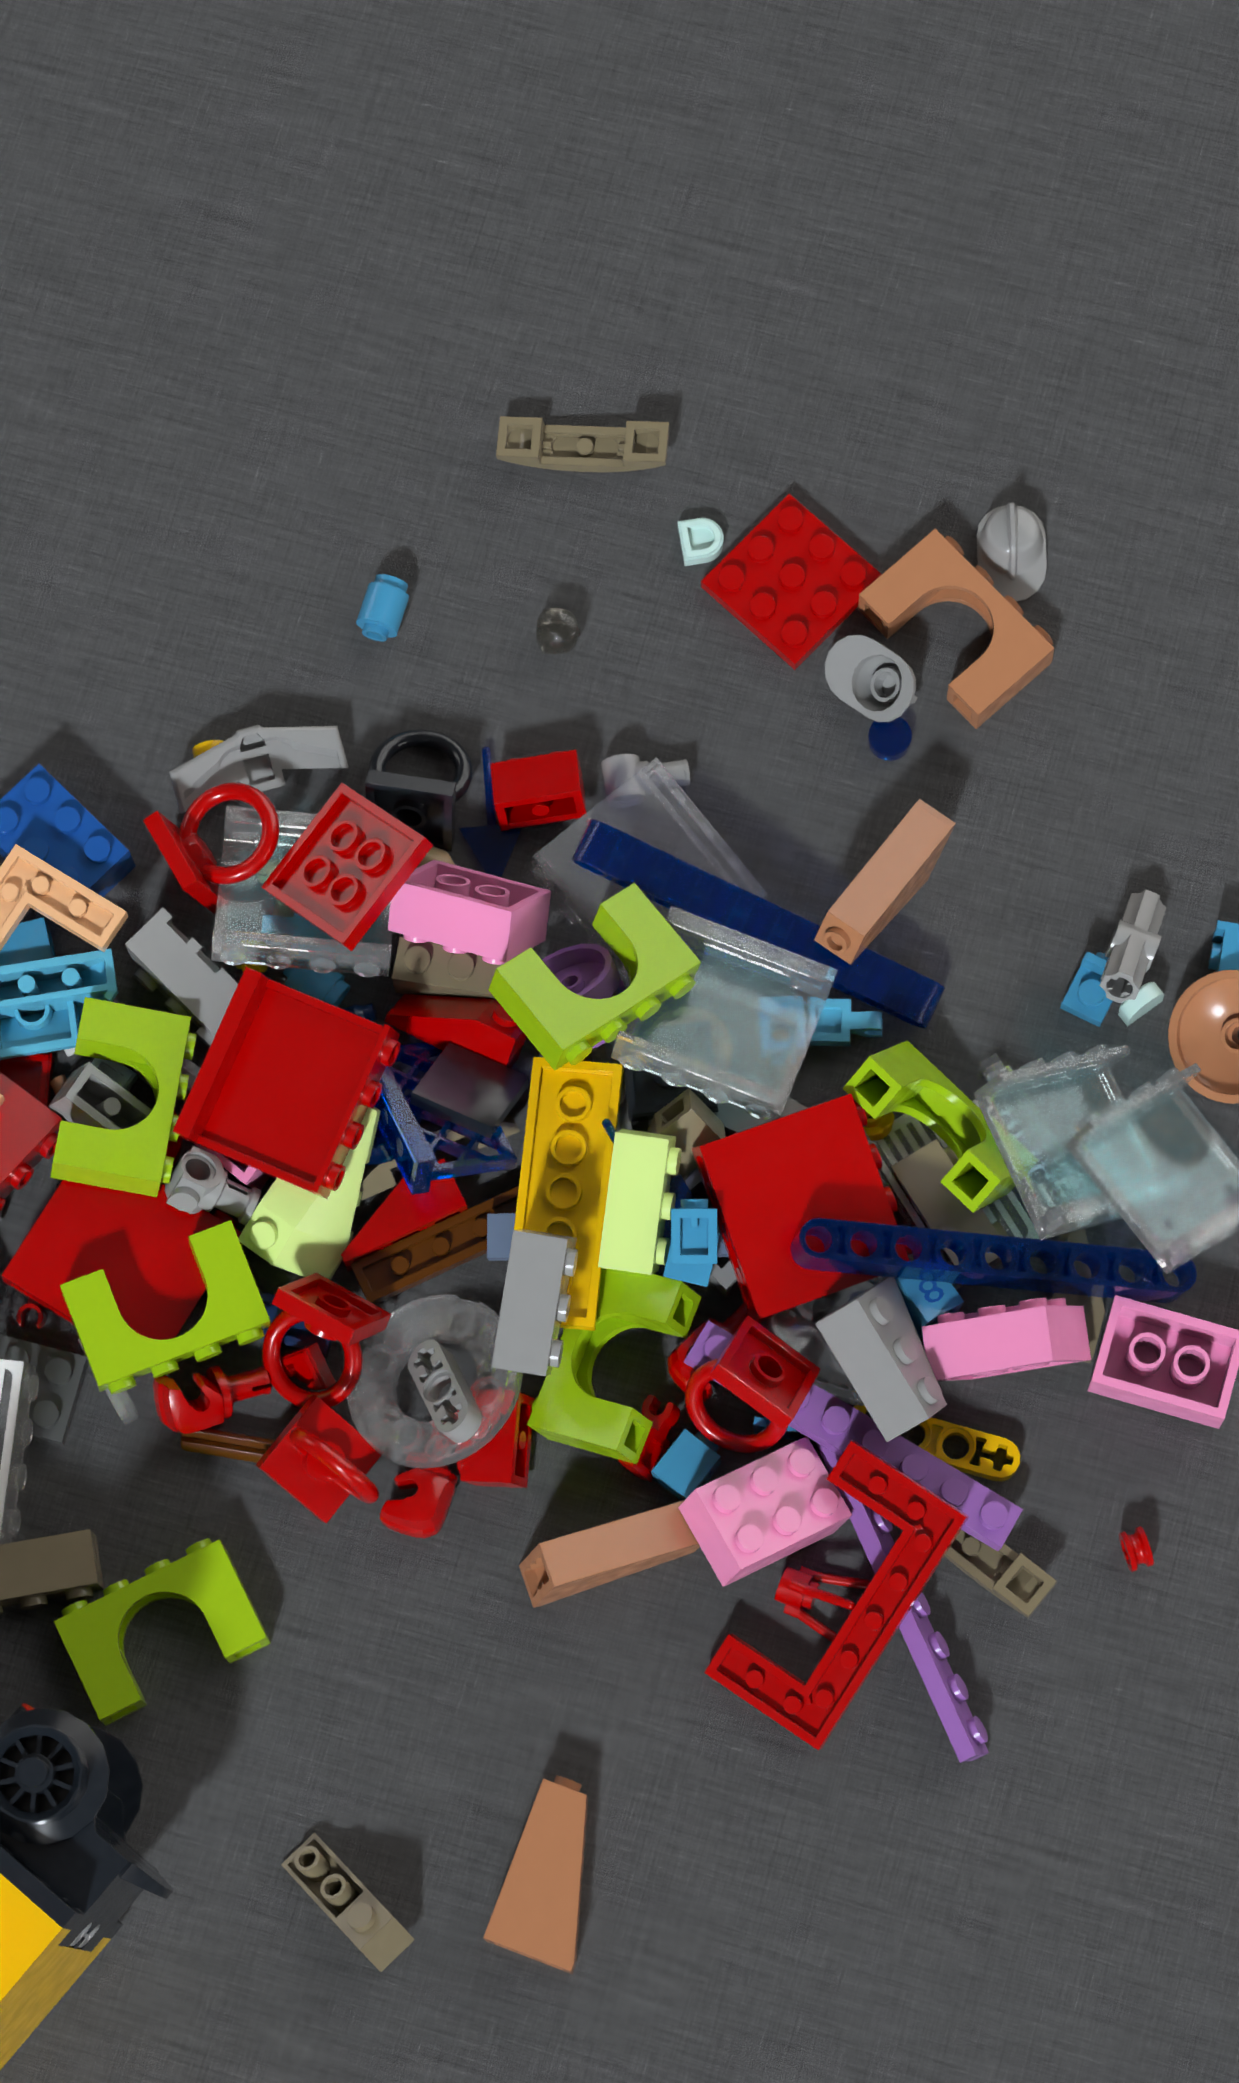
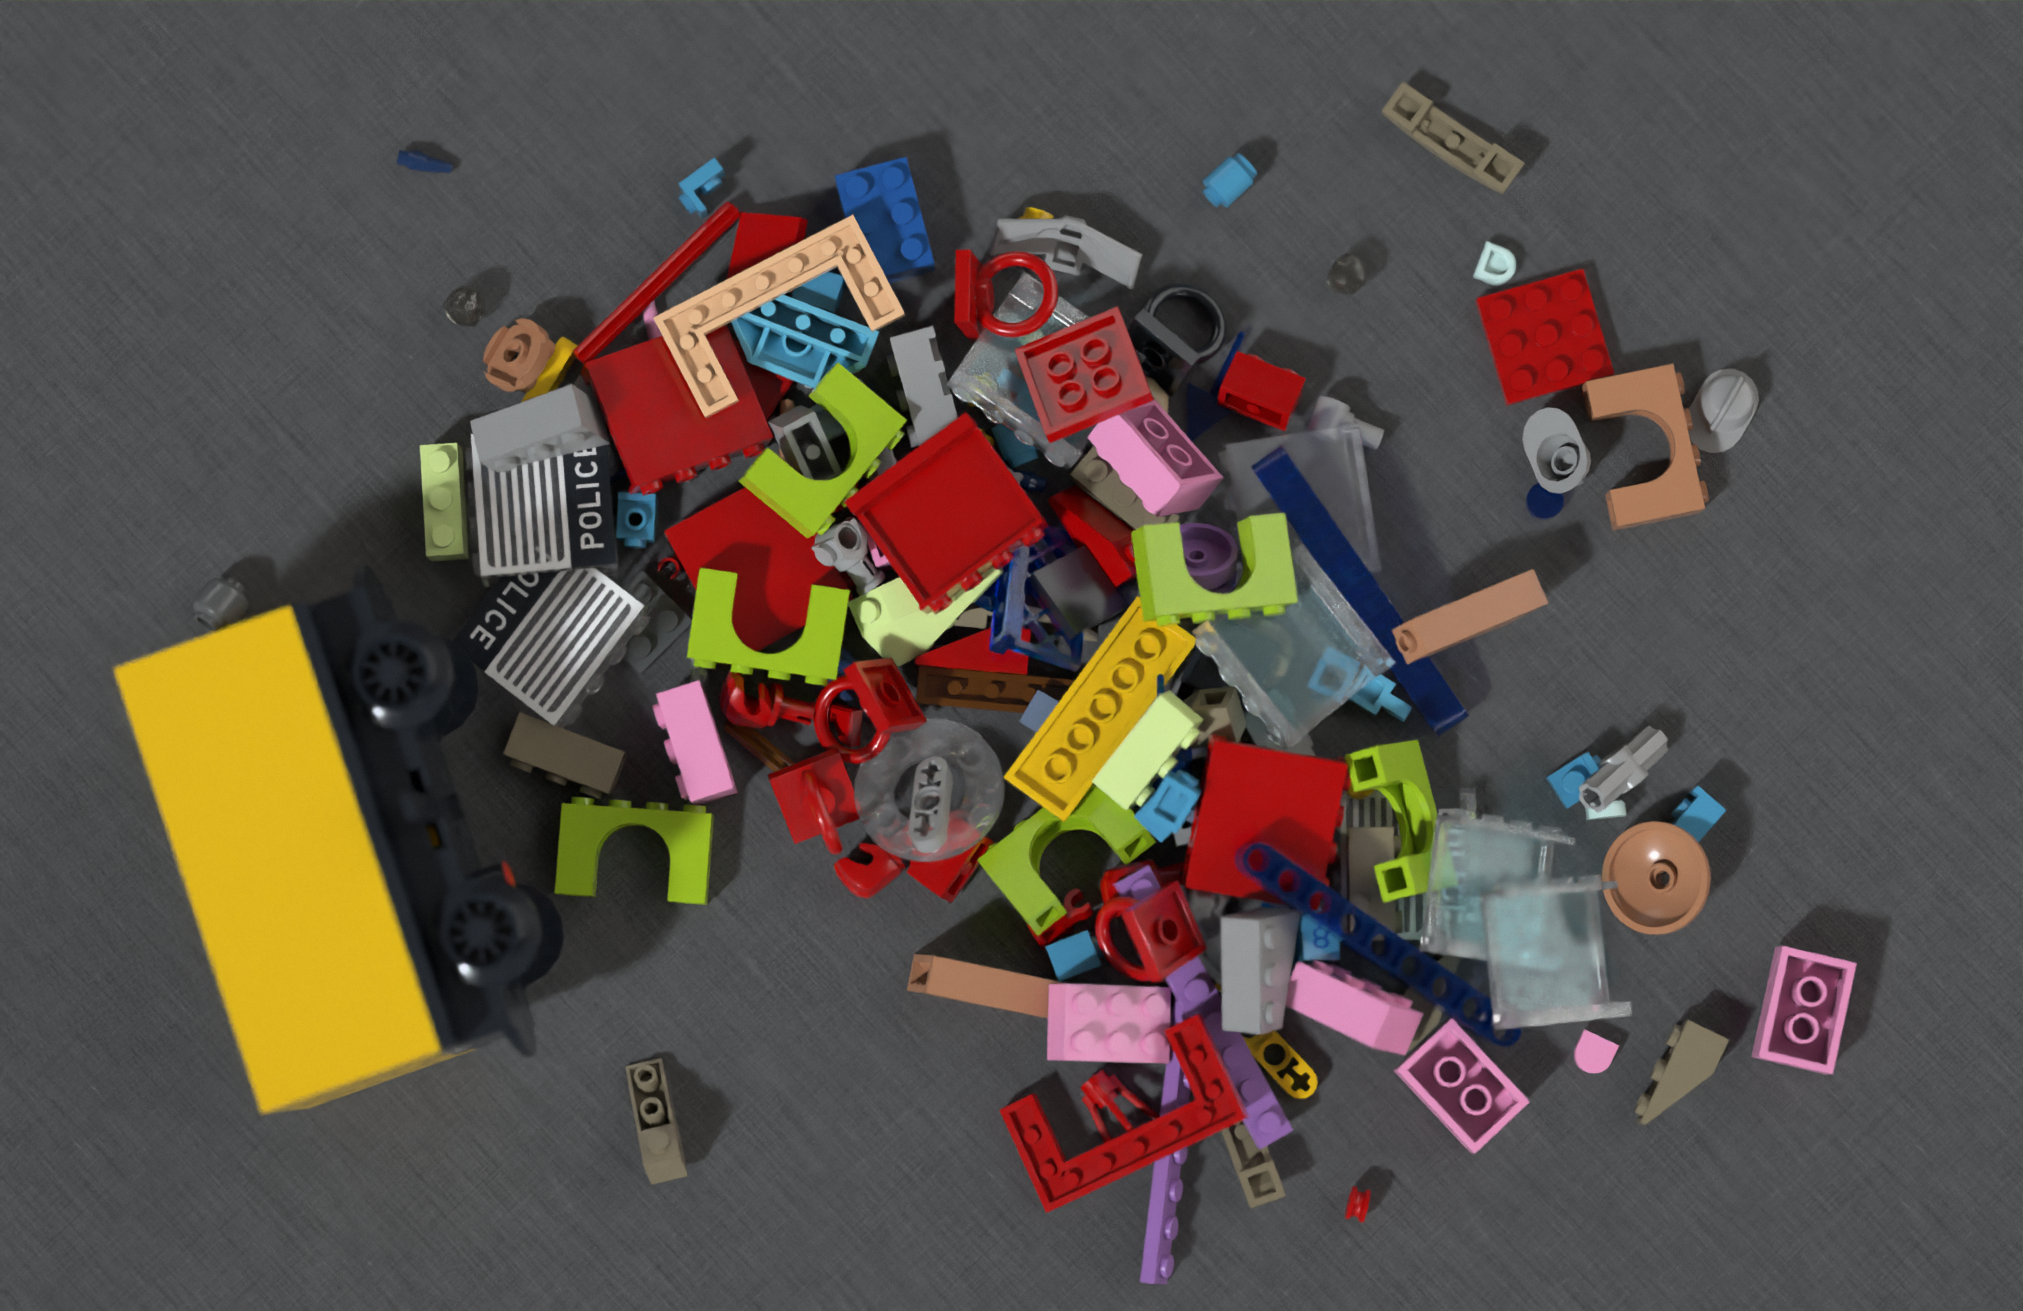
camera: 25 degrees right, 10 degrees up
nougat slope [483,1775,588,1974] -> none
light grey wedge [491,1229,578,1376] -> none
none -> bright pink brick [652,680,738,806]

